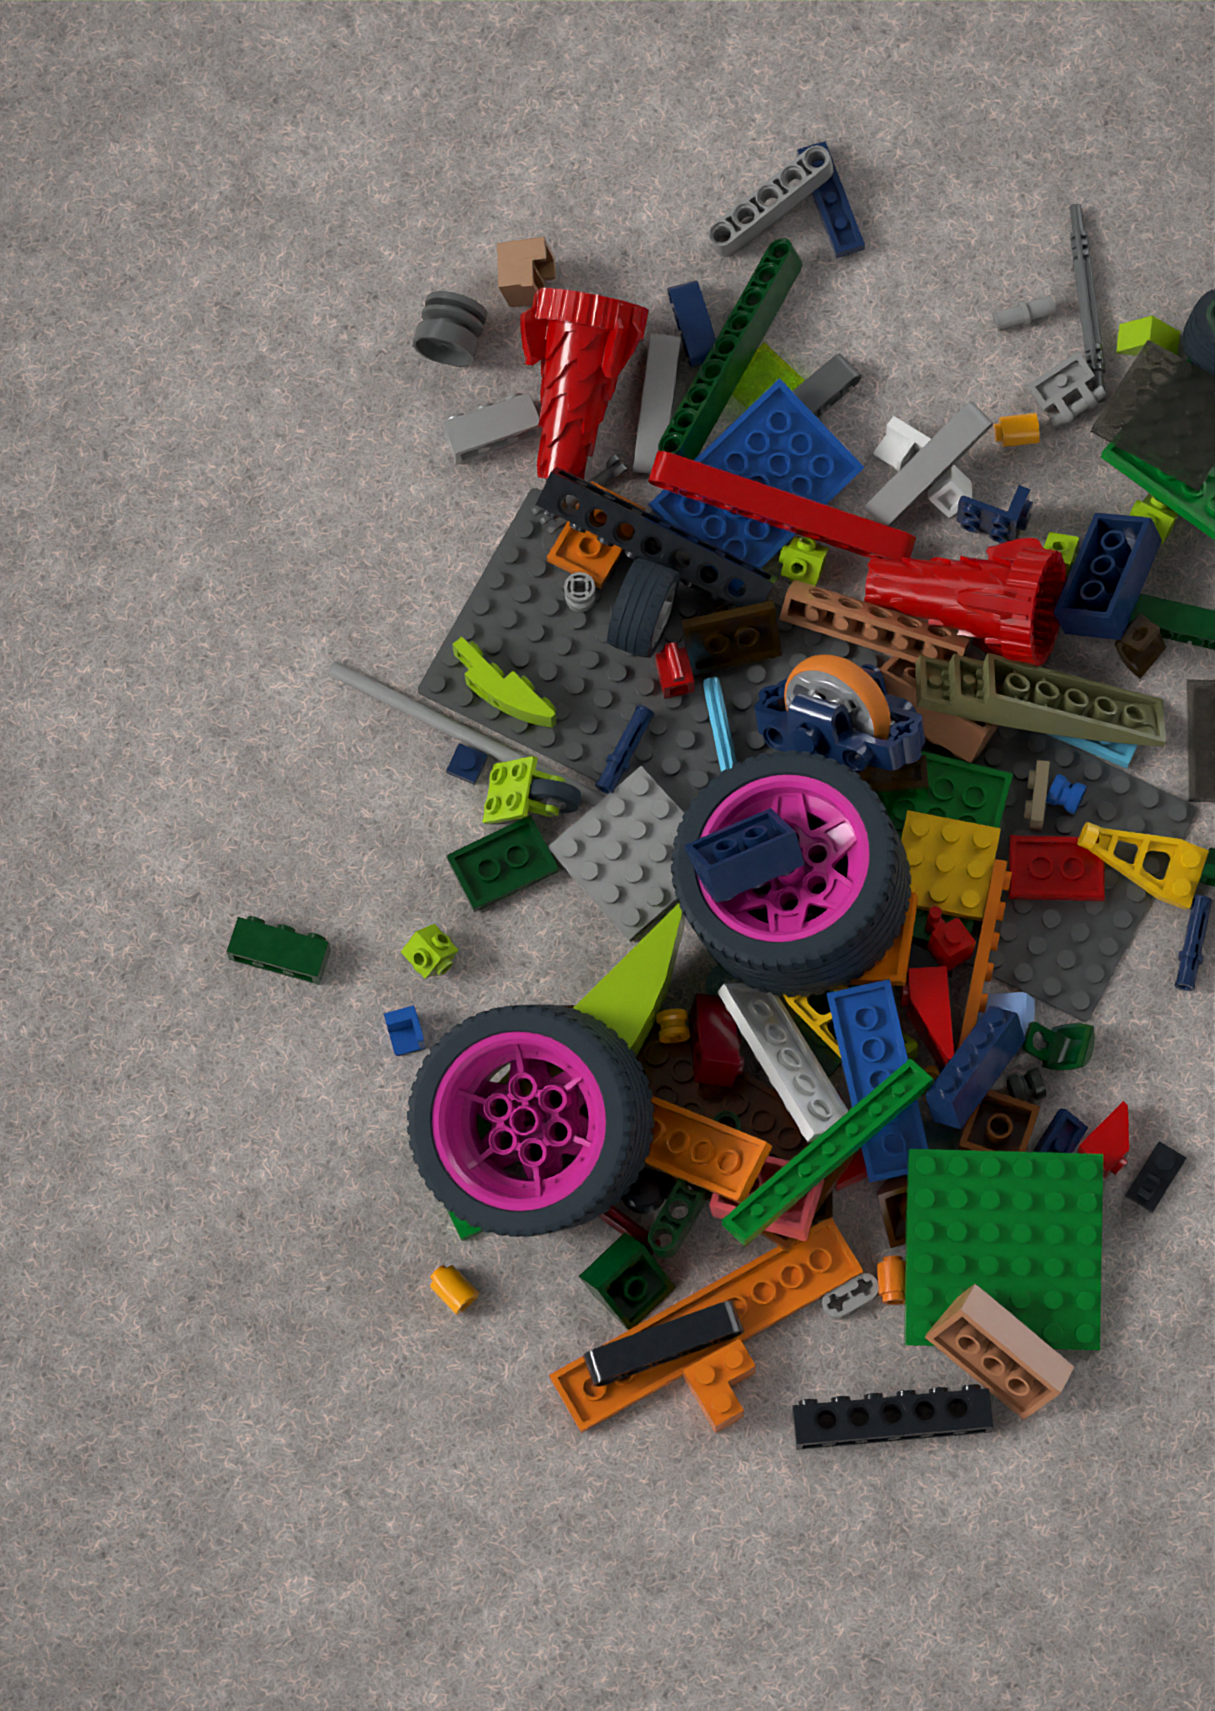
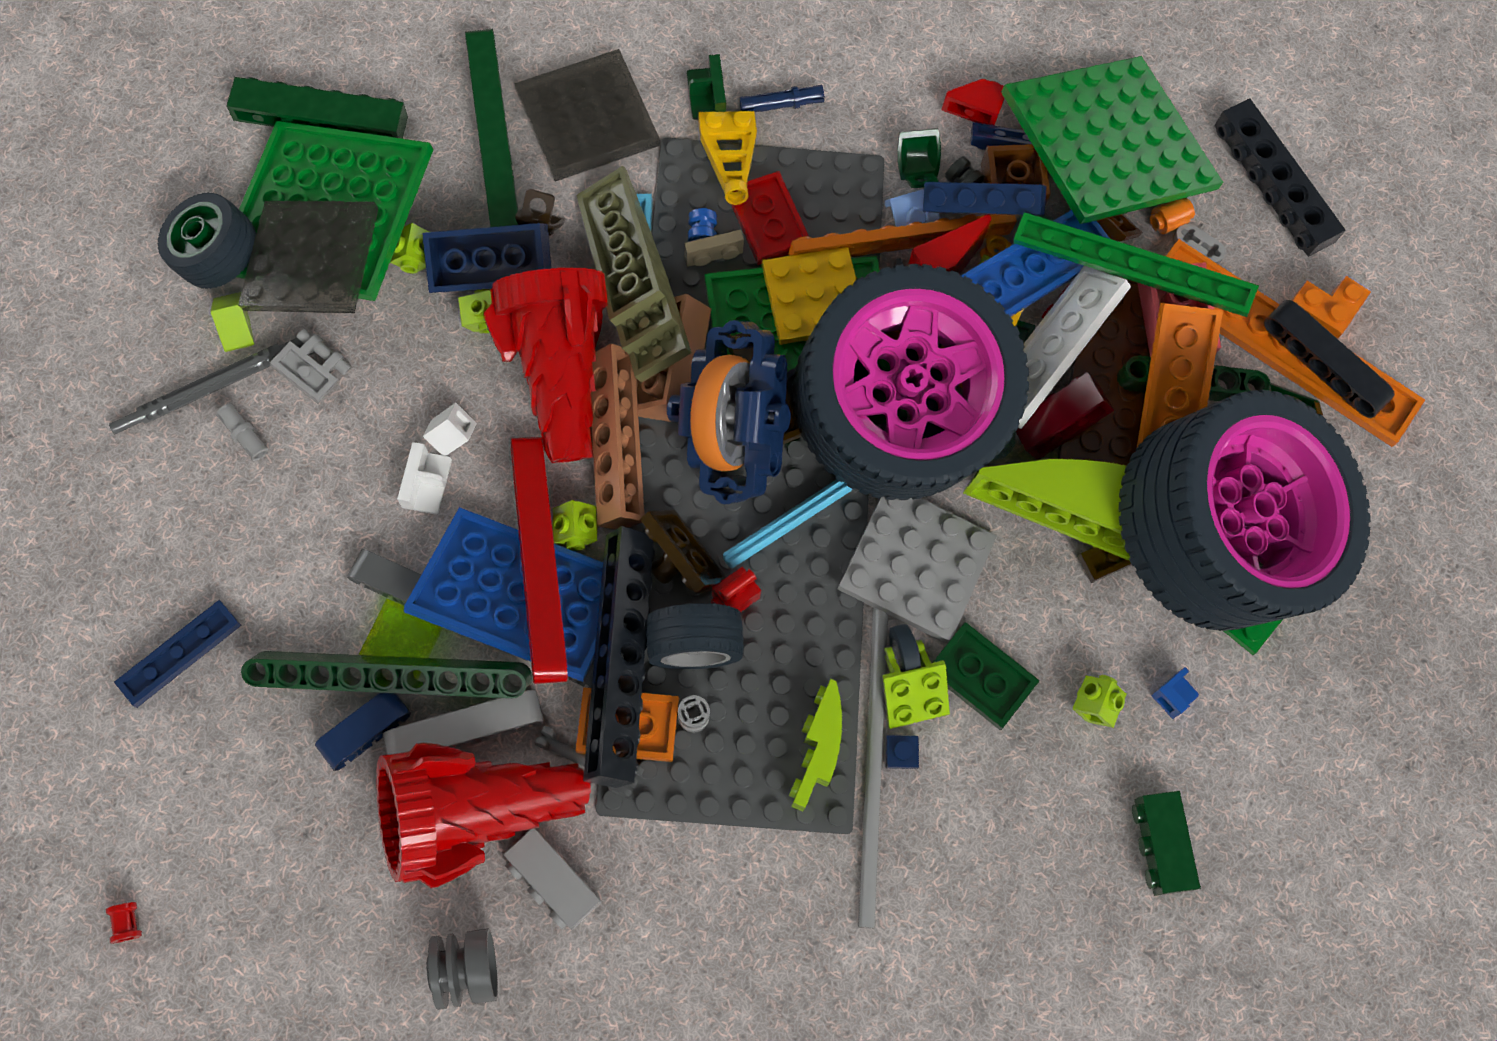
camera: 125 degrees left, 0 degrees up
light orange brick [429,1264,480,1315] -> none
medium nougat plate [497,237,556,307] -> none
dark blue pin [595,705,655,794] -> none
light orange wheel [656,1009,691,1044] -> none
dark blue slope [684,808,805,903] -> none
light grey beam [708,145,834,257] -> none
light grey beam [864,401,993,527] -> none
red brick [924,906,976,971] -> none
nougat slope [925,1284,1074,1420] -> none
dark blue bracket [957,485,1033,543] -> none
light orange brick [993,413,1040,448] -> none
black plate [1125,1141,1187,1213] -> none
none -> red bush [106,902,142,944]

